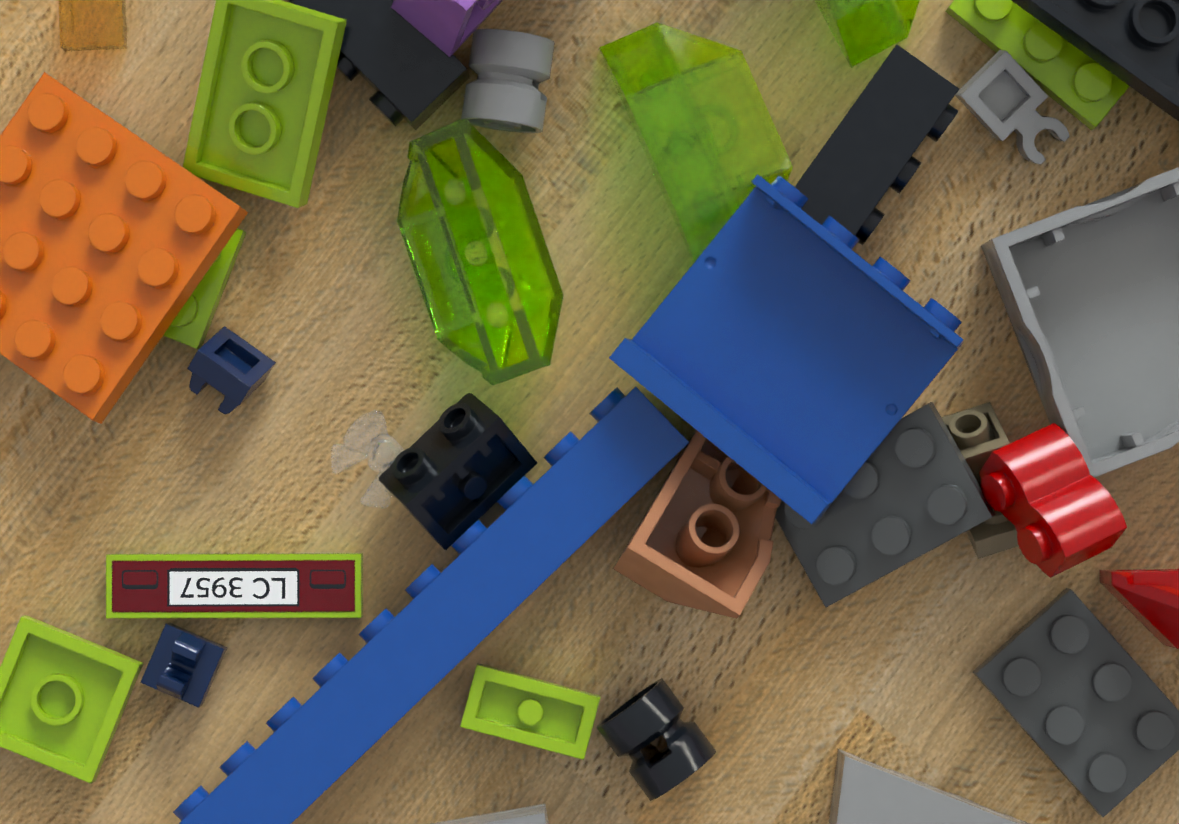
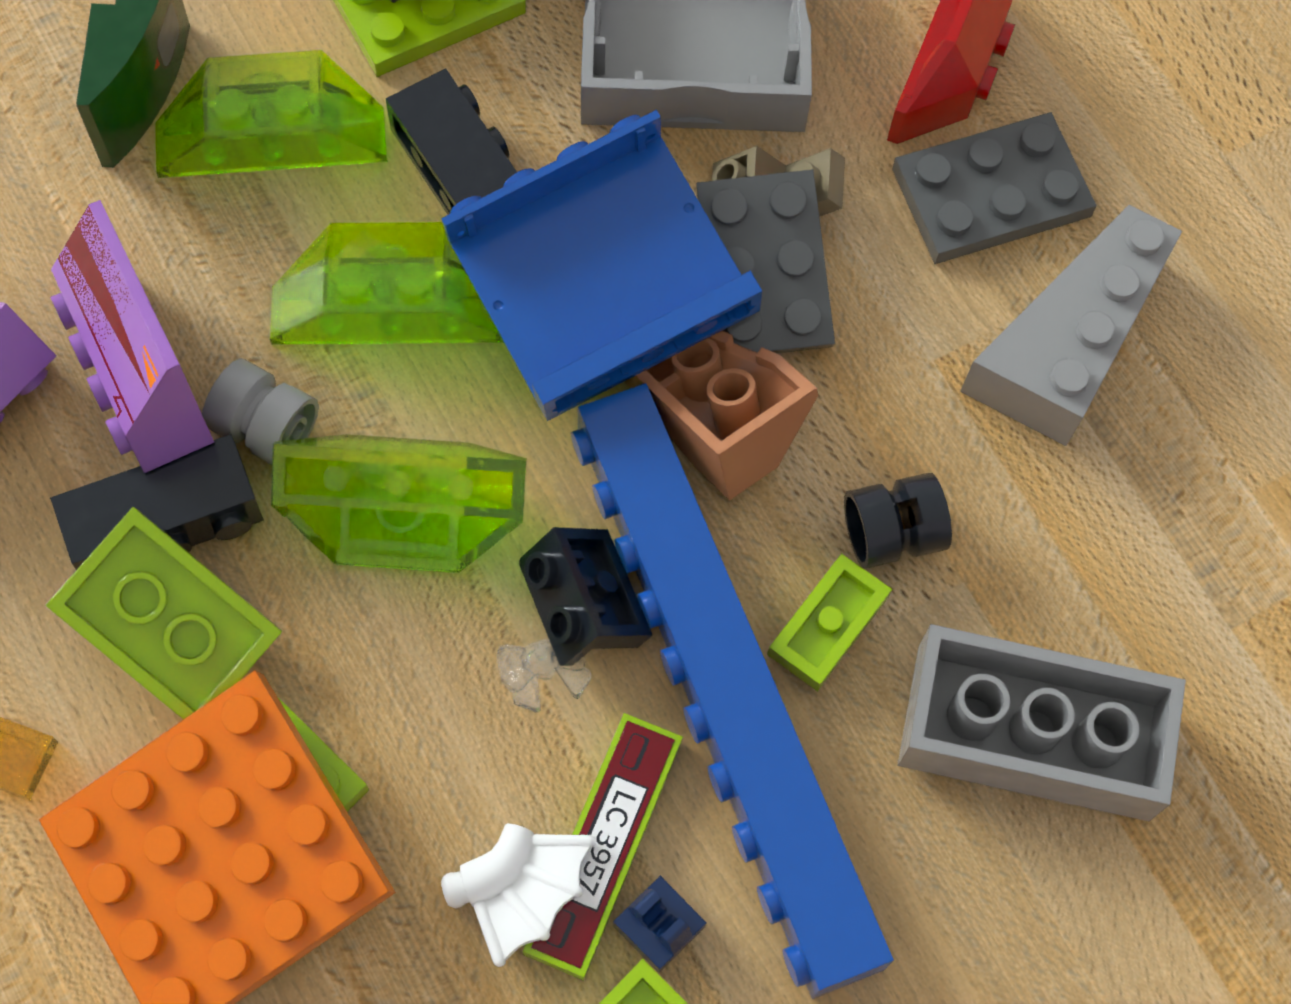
camera: 70 degrees left, 20 degrees down
dark blue tile [187,326,276,414] -> none
light grey plate [955,50,1070,165] -> none
red brick [979,423,1127,578] -> none
none -> white arm [441,823,596,967]

